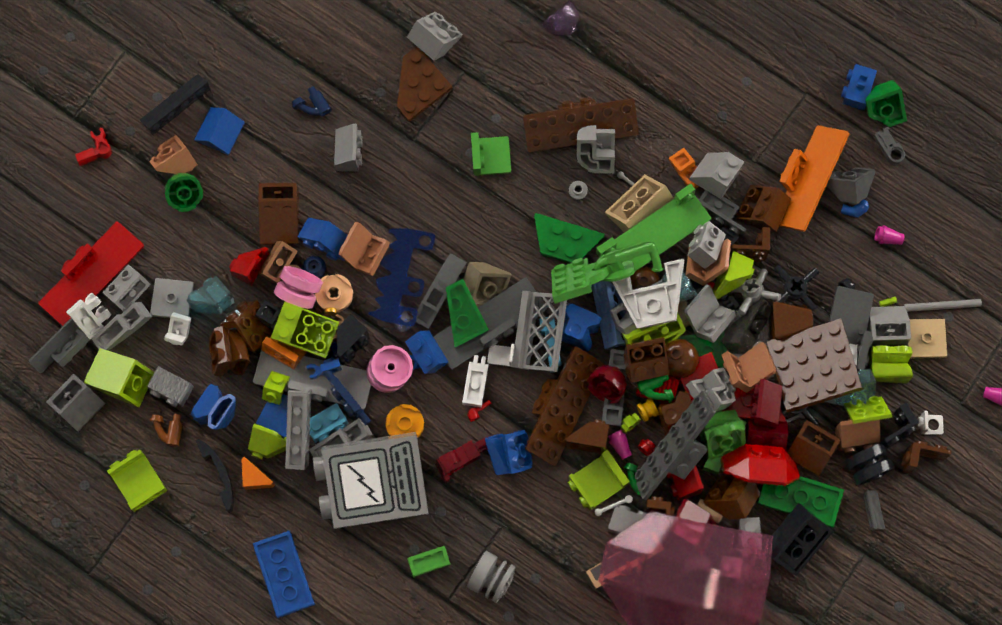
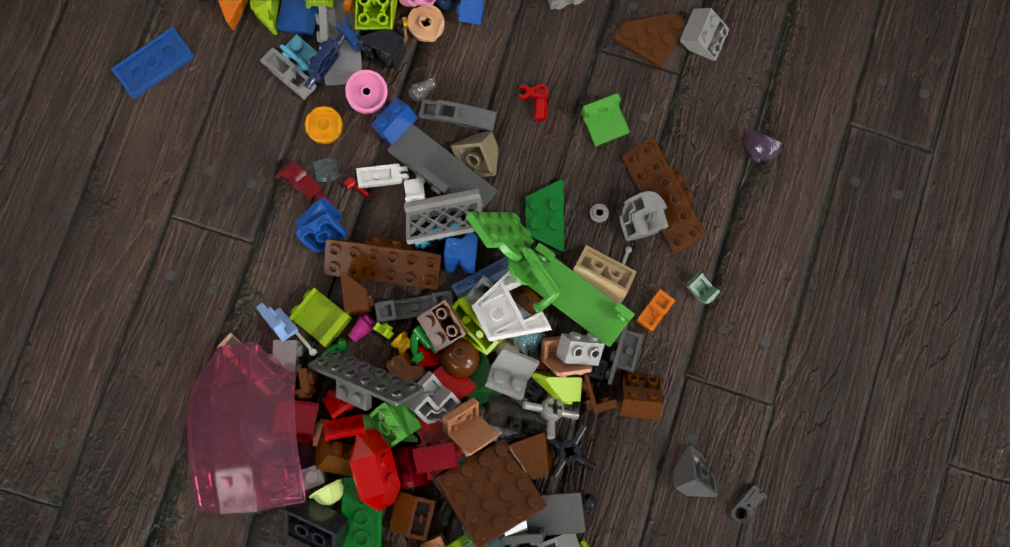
camera: 65 degrees right, 5 degrees up
light grey fence [285,388,311,470] -> none
brick [313,432,428,528] -> none
nougat bracket [339,222,390,276] -> none
clear blue piece [368,228,435,326] -> none
bright green plate [407,546,451,578] -> none
green wing [446,279,489,347] -> none
light grey wheel [467,551,516,603] -> none
dark red cylinder [587,365,626,403] -> none
red plate [638,439,655,457] -> none
light grey slope [689,152,744,199] -> none
orange bracket [779,126,849,232] -> none
blue brick [841,64,877,110] -> none
blue arm [841,200,869,217] -> none
green slope [865,80,907,127] -> none
dark pink cone [874,225,905,245] -> none
none -> light blue bracket [256,303,298,342]
none -> yellowish green piece [309,479,344,505]
none -> clear light blue piece [313,158,340,182]
none -> red plate [322,414,366,441]
none -> red bar [519,84,549,121]
none -> sand green bracket [685,272,720,304]

